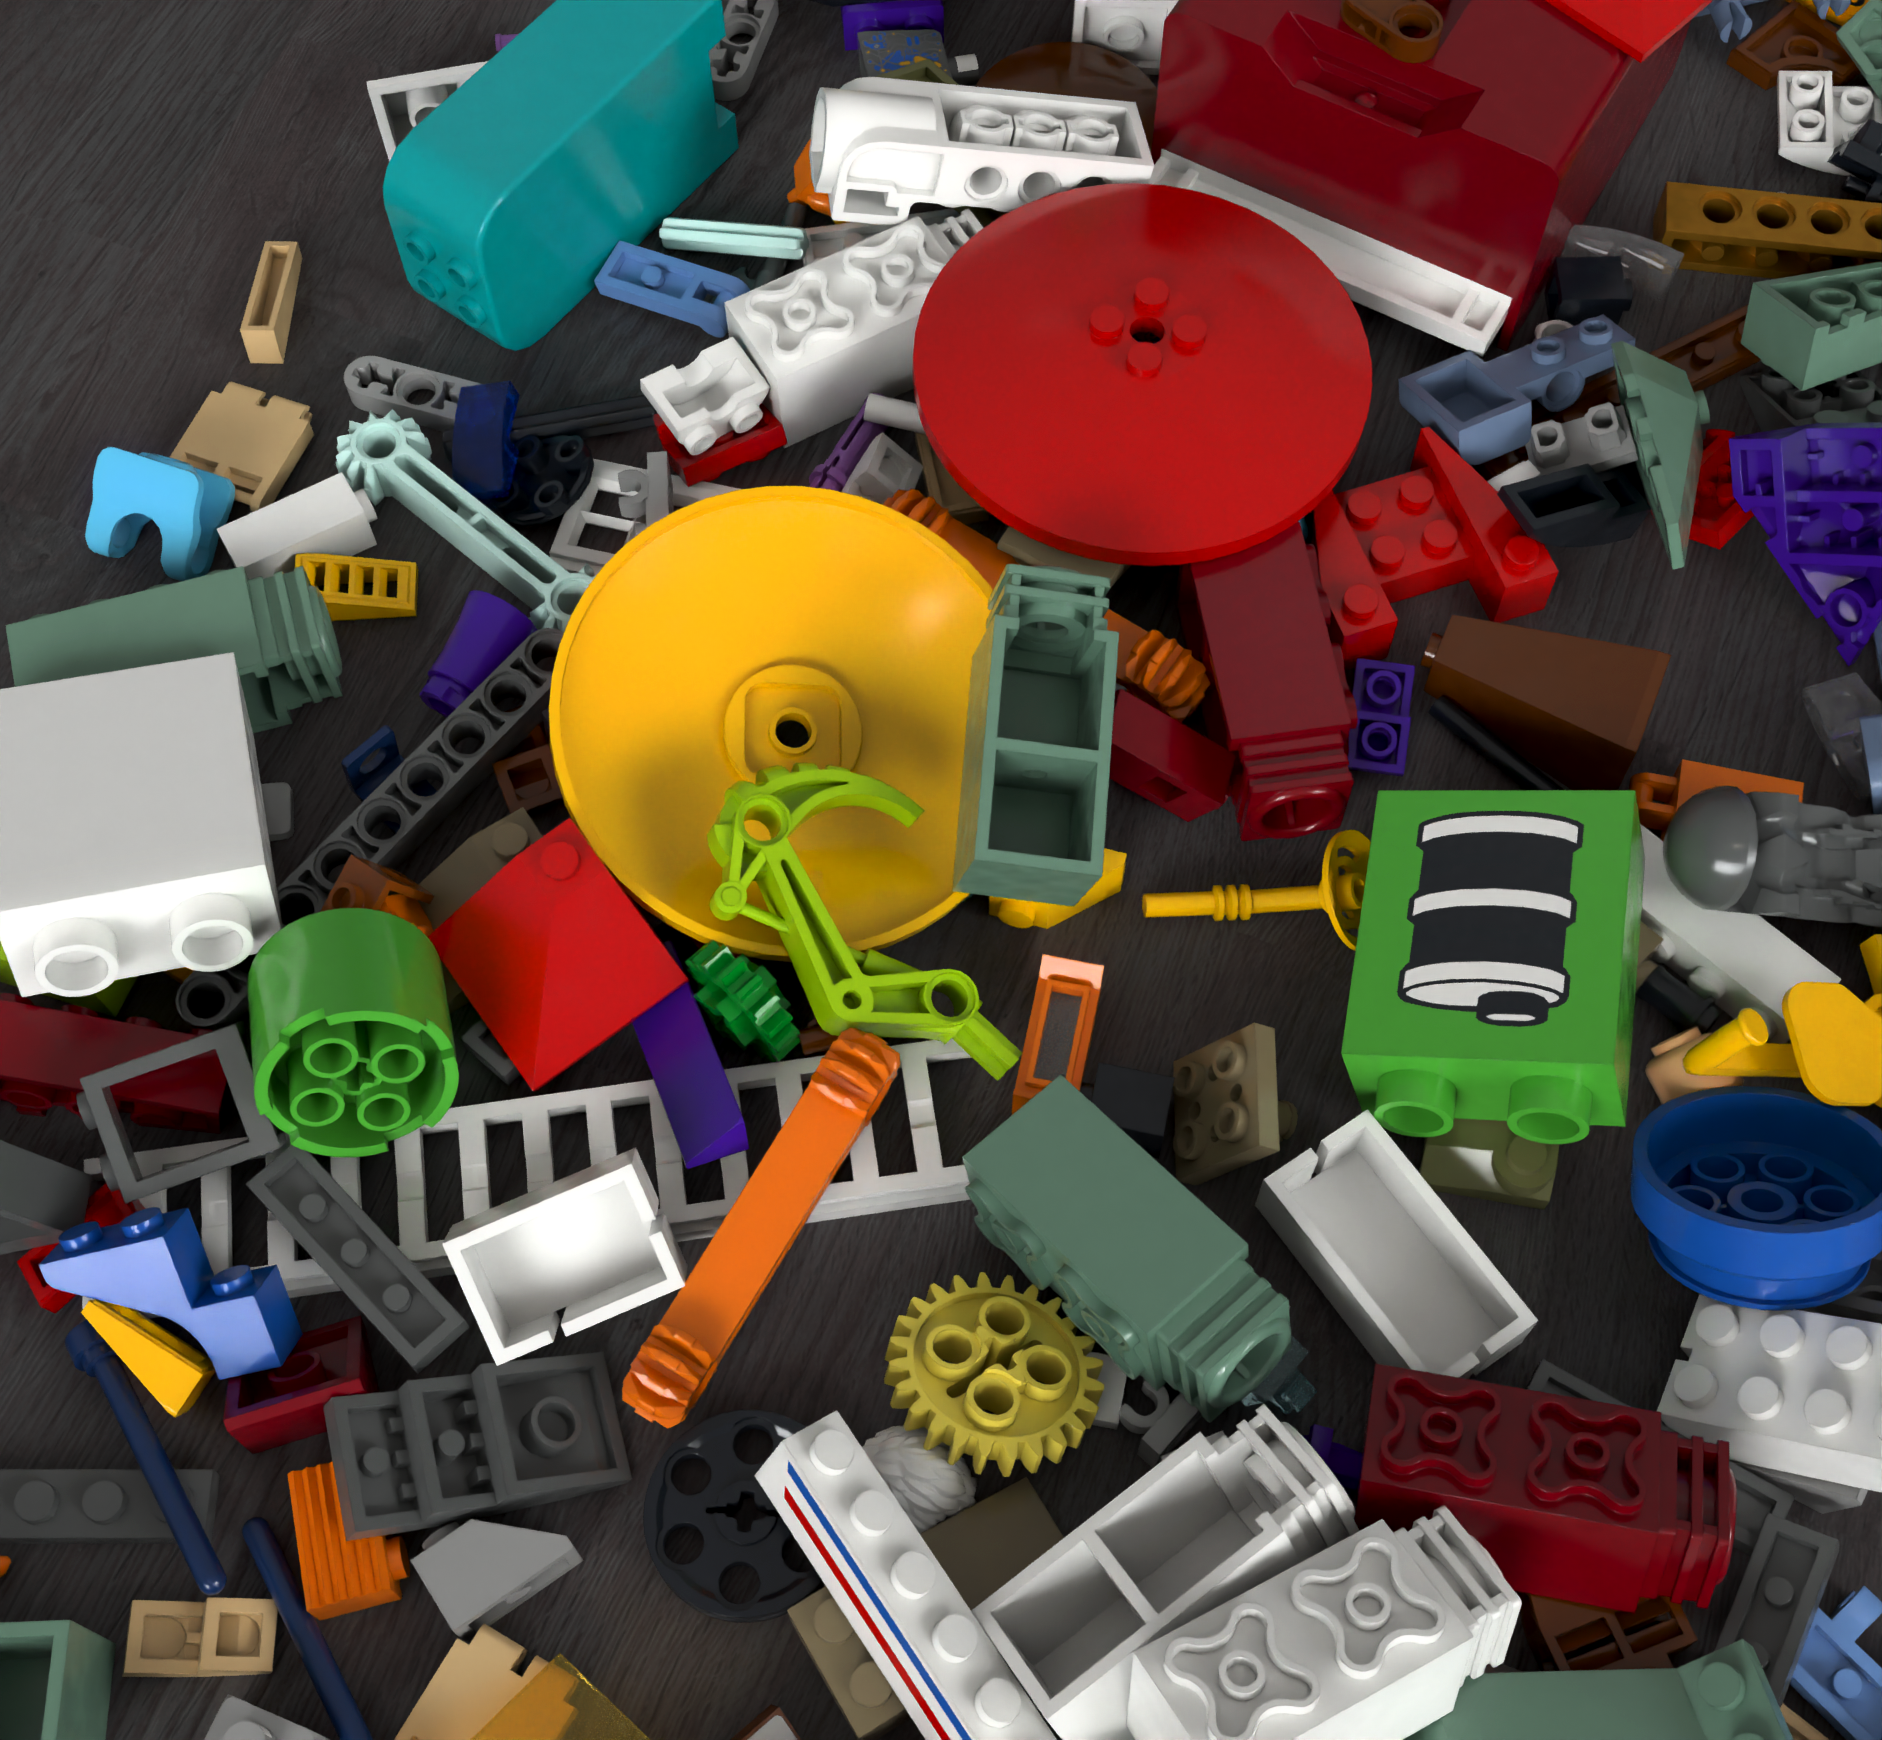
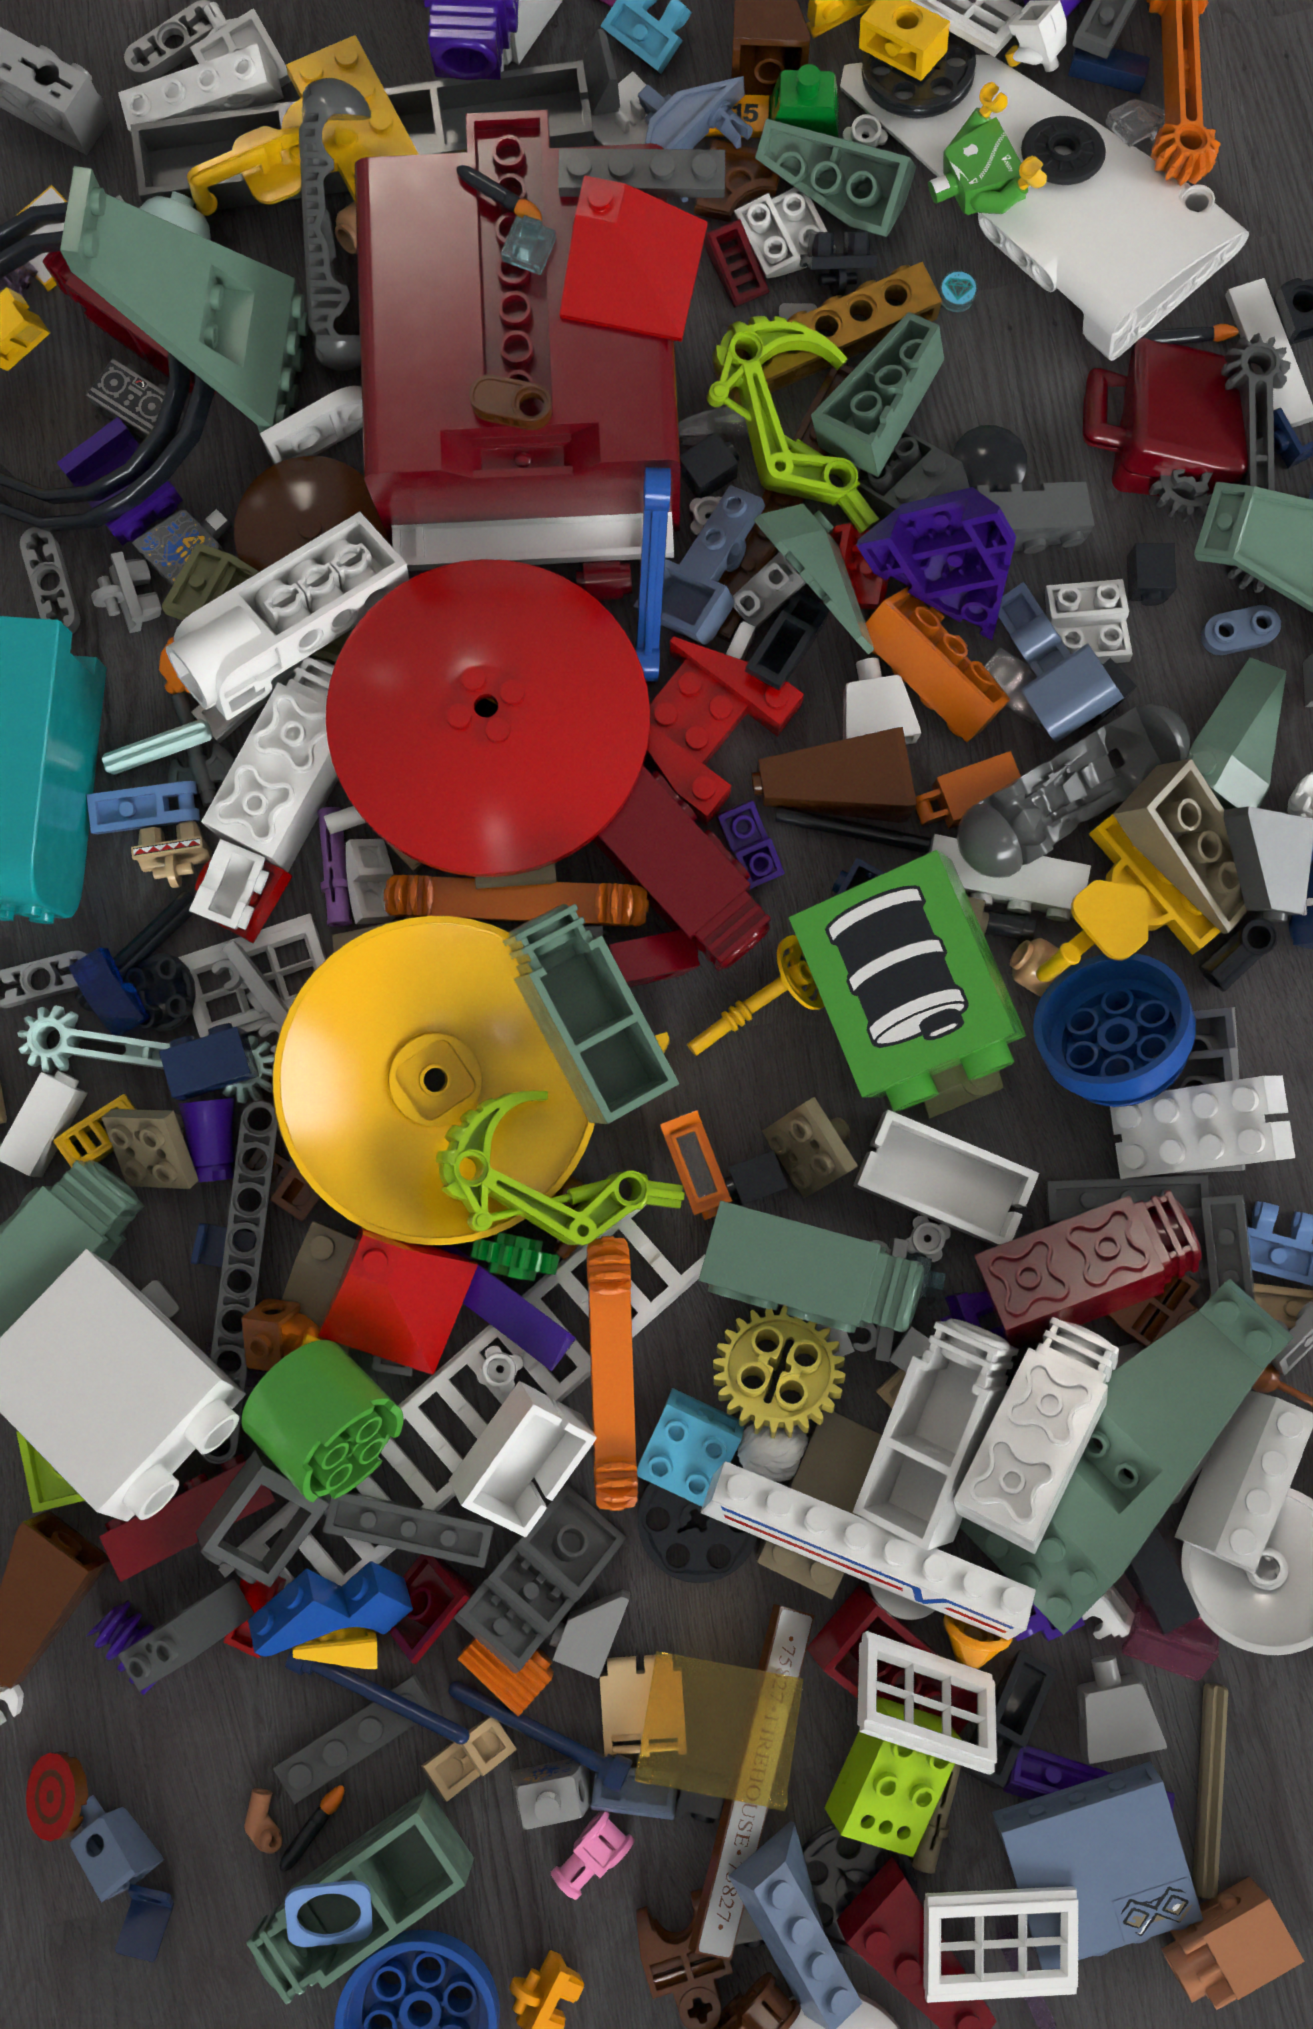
camera: 30 degrees left, 20 degrees up
none -> light grey hips [91,552,162,633]
none -> dark tan plate [102,1109,199,1189]
none -> tan hips [131,821,212,888]
none -> dark blue brick [159,1023,259,1101]
none -> white plate [477,1346,523,1393]
none -> dark red brick [576,560,632,601]
none -> blue piece [635,467,671,682]
none -> medium azure bracket [637,1388,745,1507]
none -> dark red slope [704,219,770,308]
none -> lime piece [706,316,879,534]
none -> white torso [843,658,921,745]
none -> orange wedge [866,586,1011,742]
none -> white plate [906,1216,951,1262]

